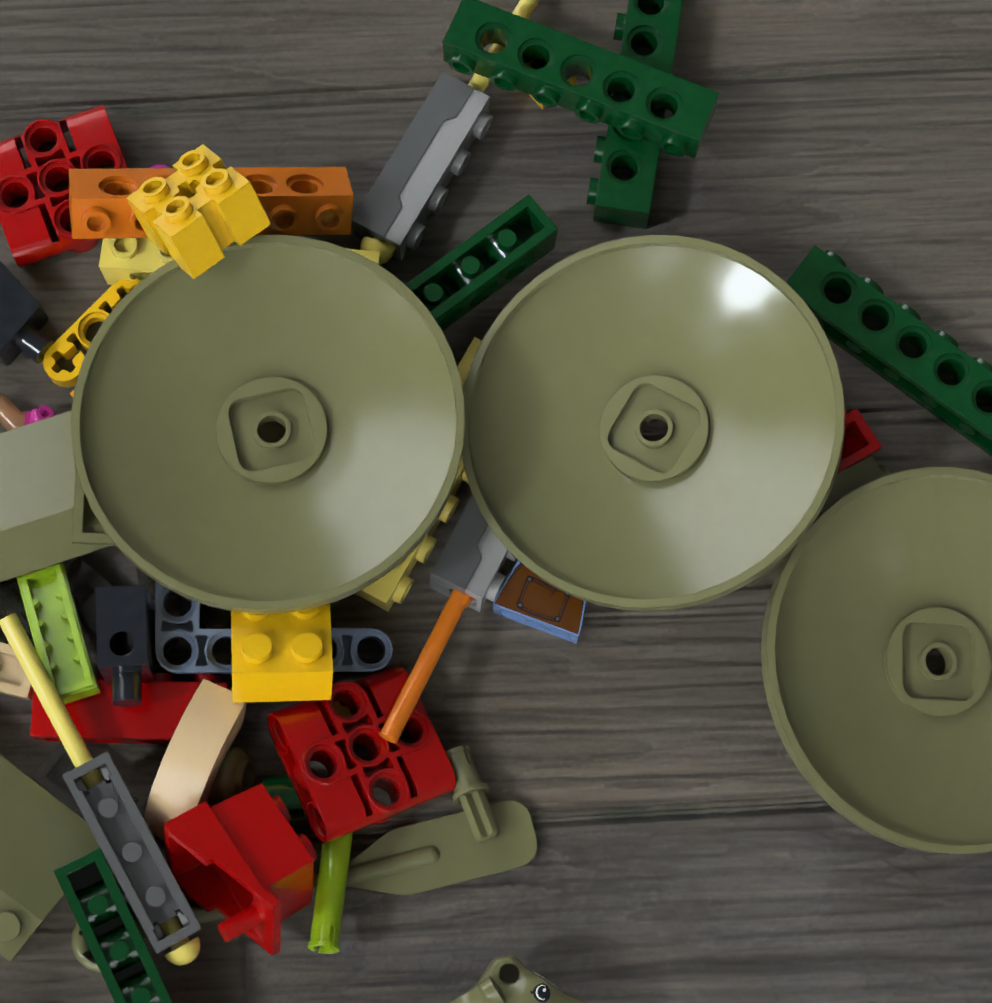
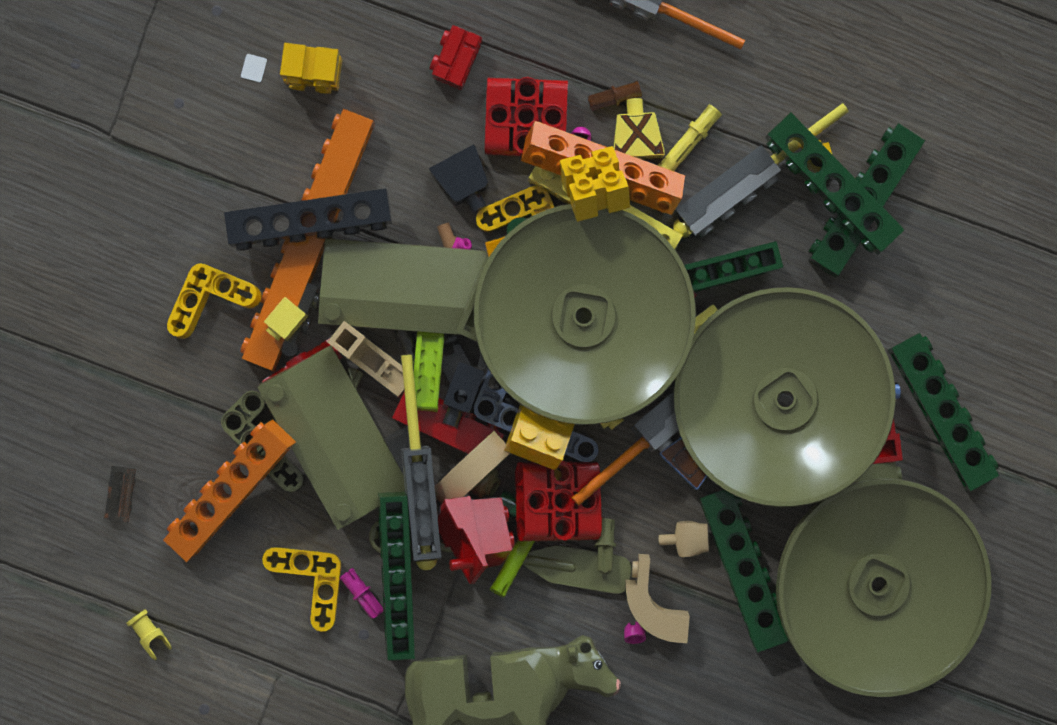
camera: 25 degrees right, 10 degrees up
none -> reddish brown axle [588,81,642,111]
none -> light yellow torso [613,98,665,160]
none -> dark pink hinge [624,621,646,644]
none -> tan arch [625,554,690,643]
none -> light yellow pin [658,104,722,171]
none -> tan piece [659,521,709,557]
none -> dark green brick [698,489,788,652]

